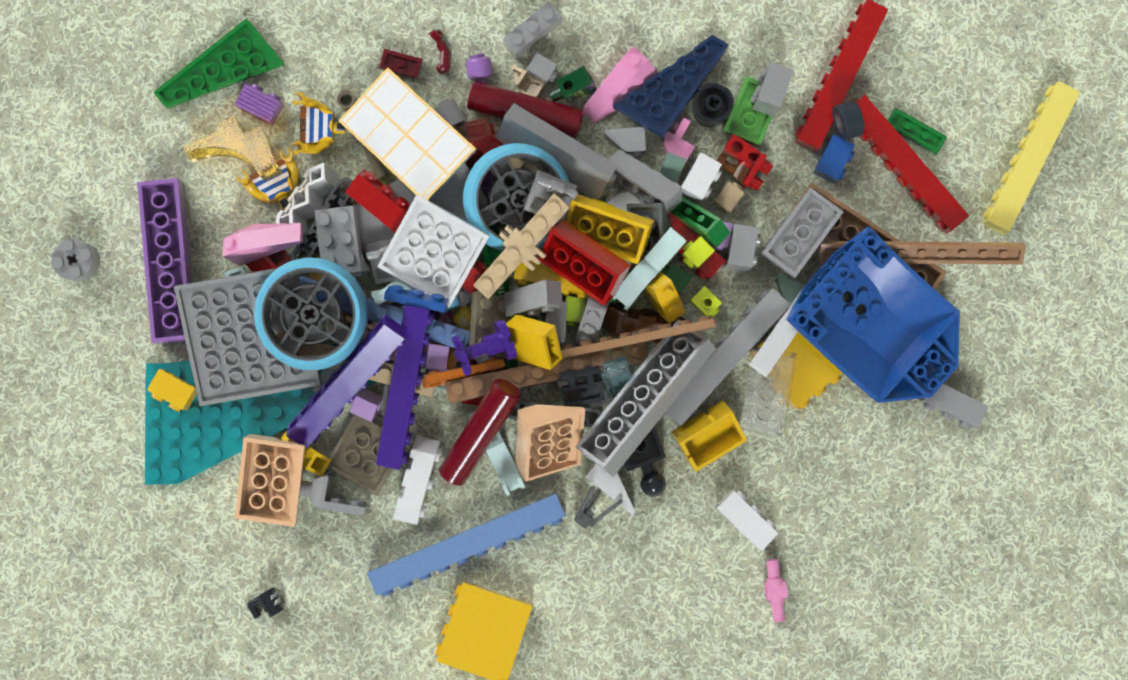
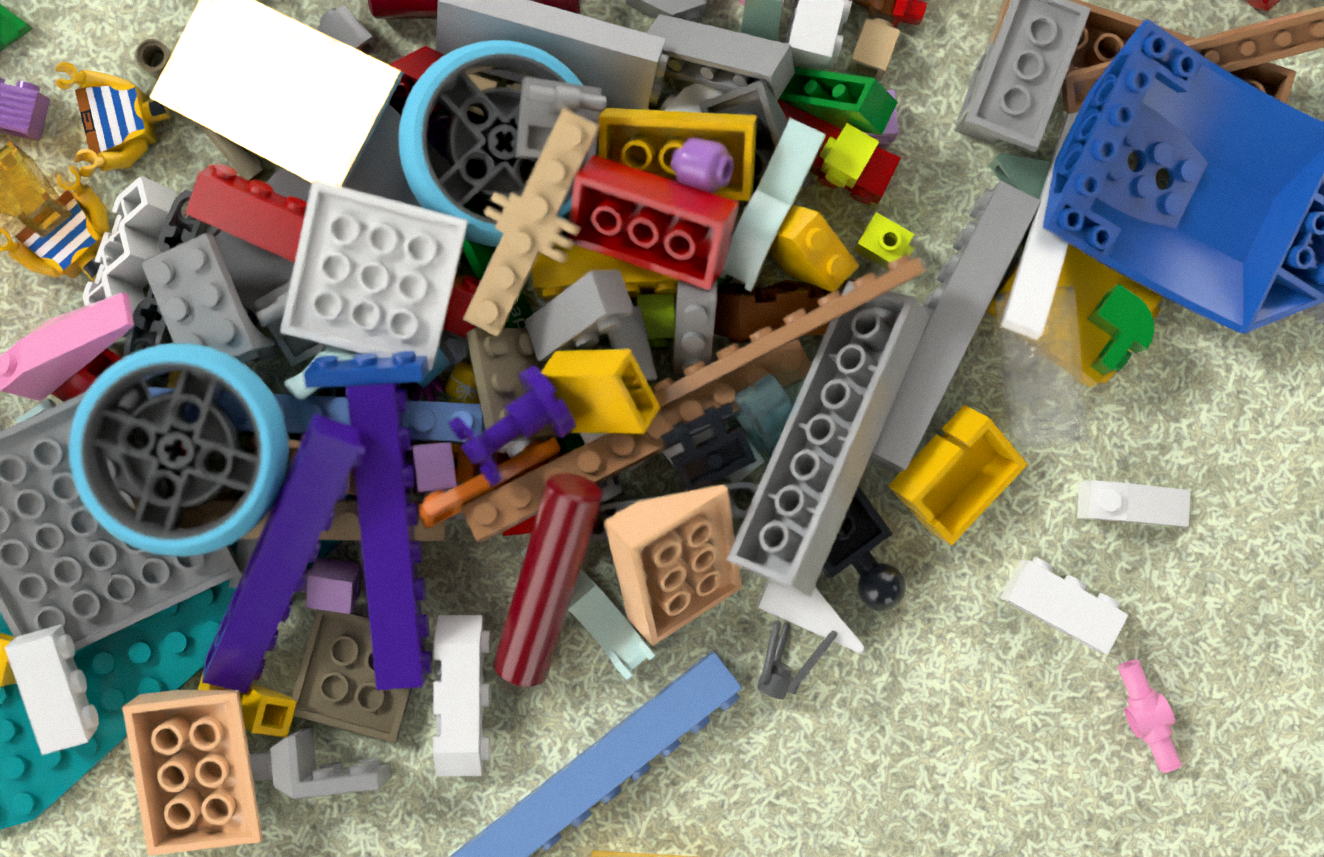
camera: 10 degrees left, 0 degrees up
clear red brick [465,118,496,142] -> none
green brick [662,263,693,295] -> none
light grey brick [723,224,761,273] -> none
none -> white brick [5,624,99,755]
none -> medium lavender head [672,138,733,193]
none -> white slope [1077,480,1191,527]
none -> green brick [1087,283,1154,375]

